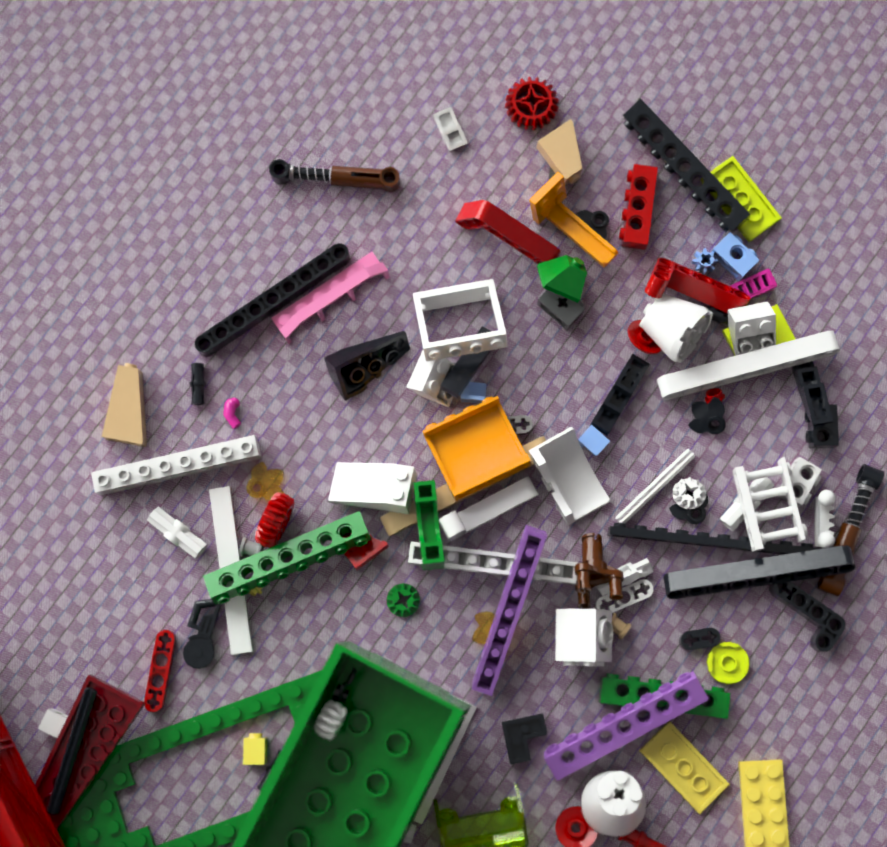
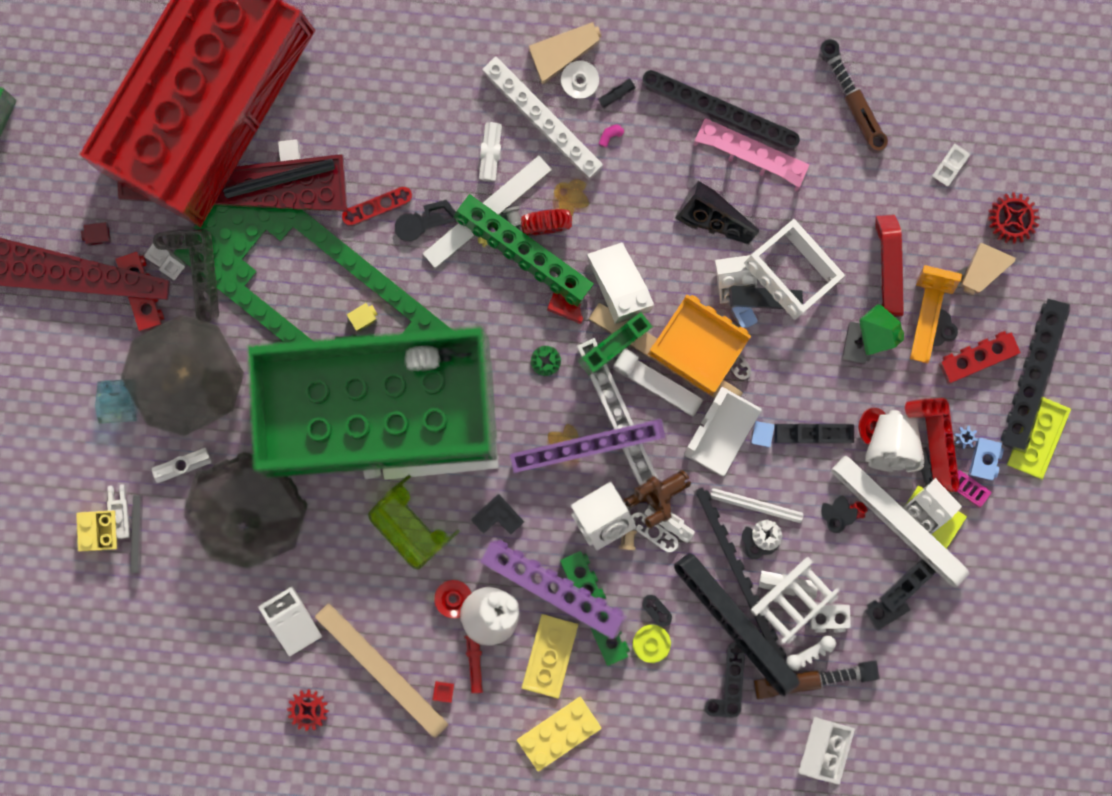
camera: 55 degrees right, 5 degrees up
none -> white dish [561,61,599,99]

